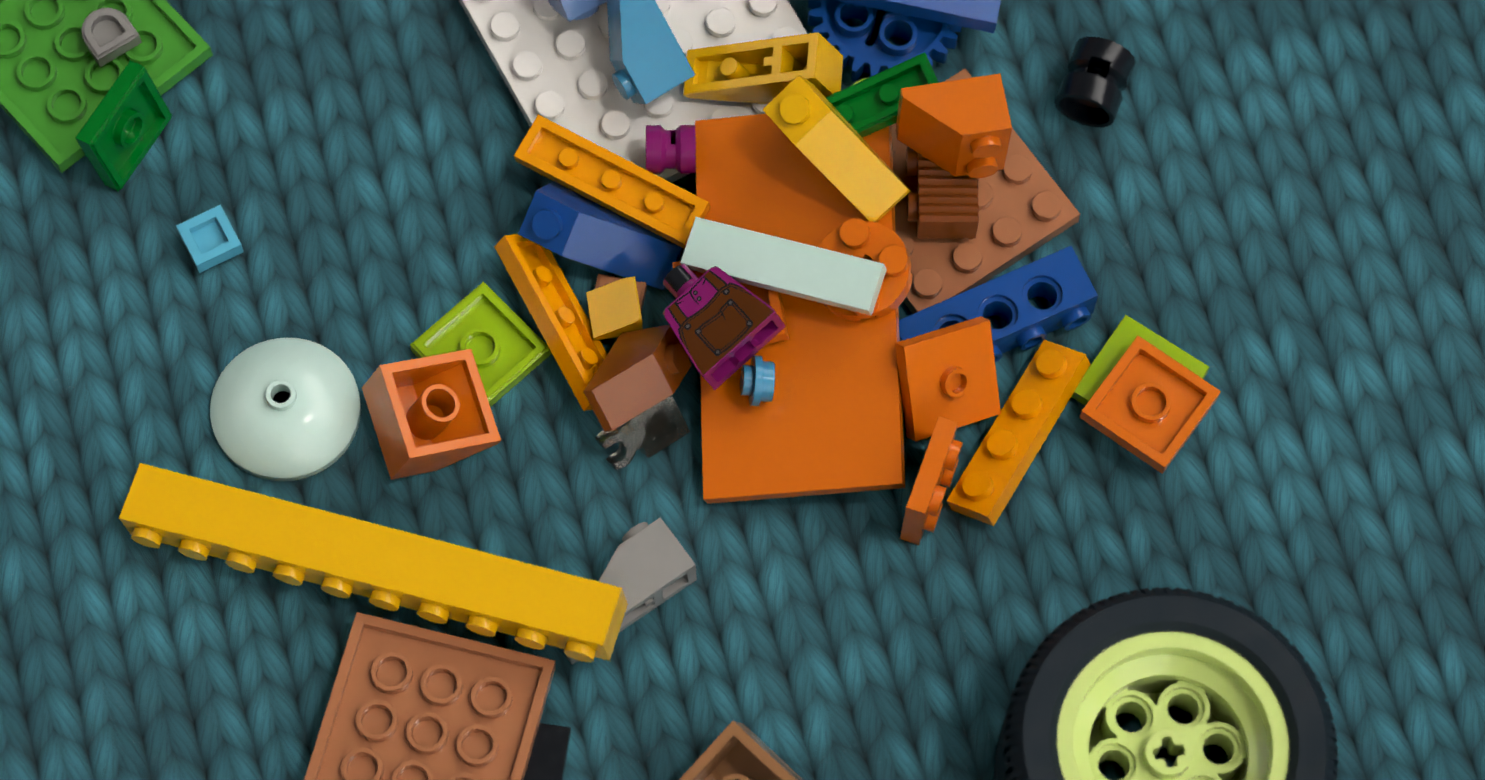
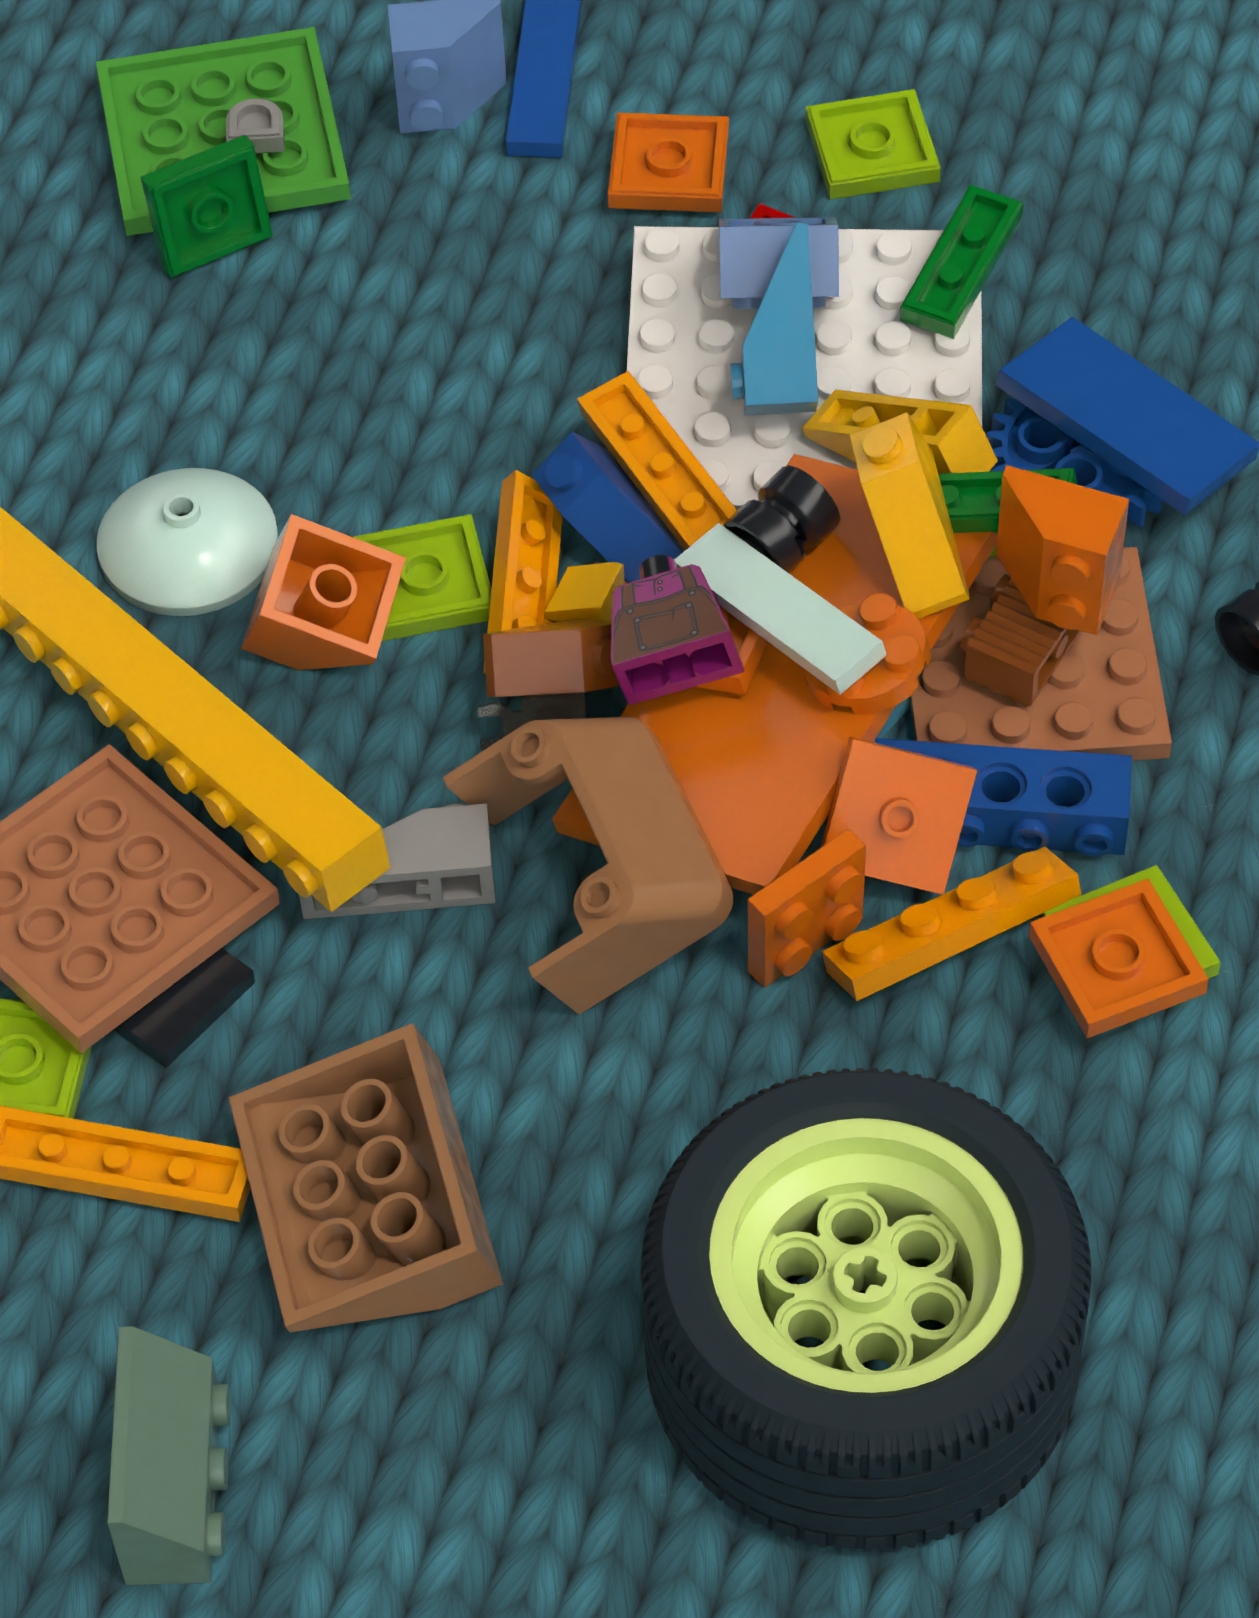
camera: 35 degrees right, 15 degrees down
medium azure plate [176,204,244,273] -> none
magenta wheel [646,125,696,174] -> none
dark azure plate [740,355,775,406] -> none
none -> medium nougat windscreen [443,717,733,1015]
none -> black wheel [724,465,841,573]

